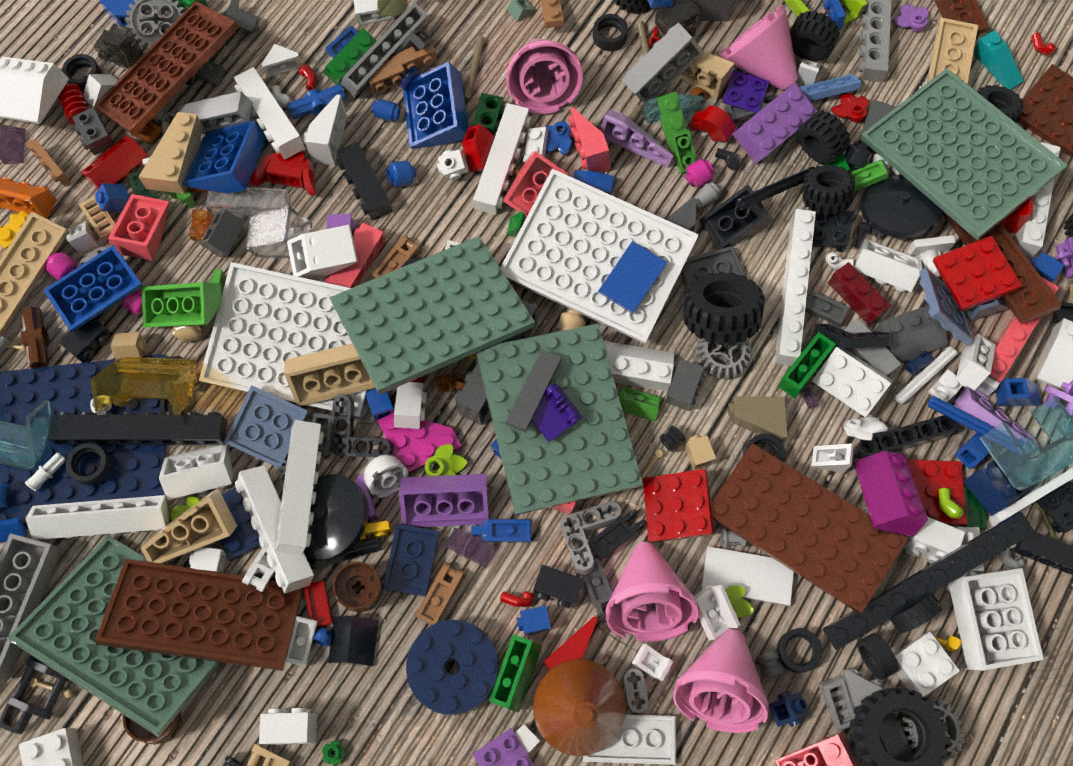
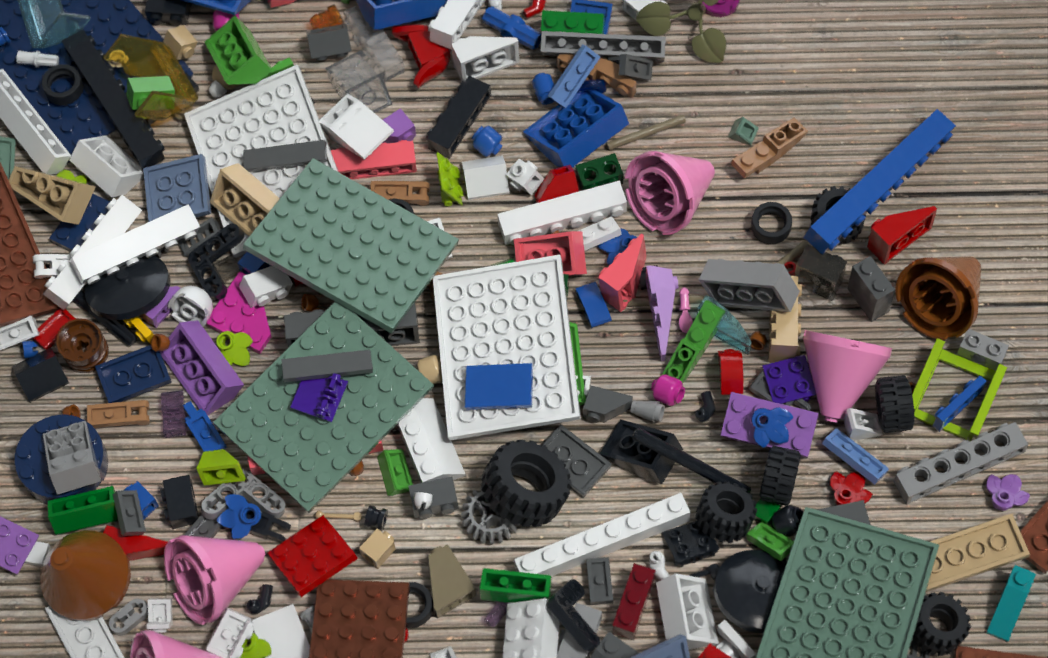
camera: 60 degrees right, 5 degrees down
white brick [189,547,227,573] -> none
red arm [500,591,534,607] -> none
none -> light grey slope [43,421,101,495]
none -> dark orange hinge [62,404,81,418]
none -> dark grey plate [113,490,146,536]
none -> bright green brick [126,76,175,110]
none -> dark orange hinge [151,334,170,352]
none -> lime slope [196,449,246,486]
none -> white hinge [209,80,227,98]
none -> blue plate [217,494,262,539]
none -> dark grey tile [243,140,327,172]
none -> black arm [246,584,273,614]
none -> white hinge [414,492,433,509]
none -> lime hinge [436,152,463,206]
none -> white slope [462,155,510,200]
none -> medium blue plate [548,44,600,108]
none -> bright pink piece [679,287,693,333]
none -> blue plate [751,407,793,448]

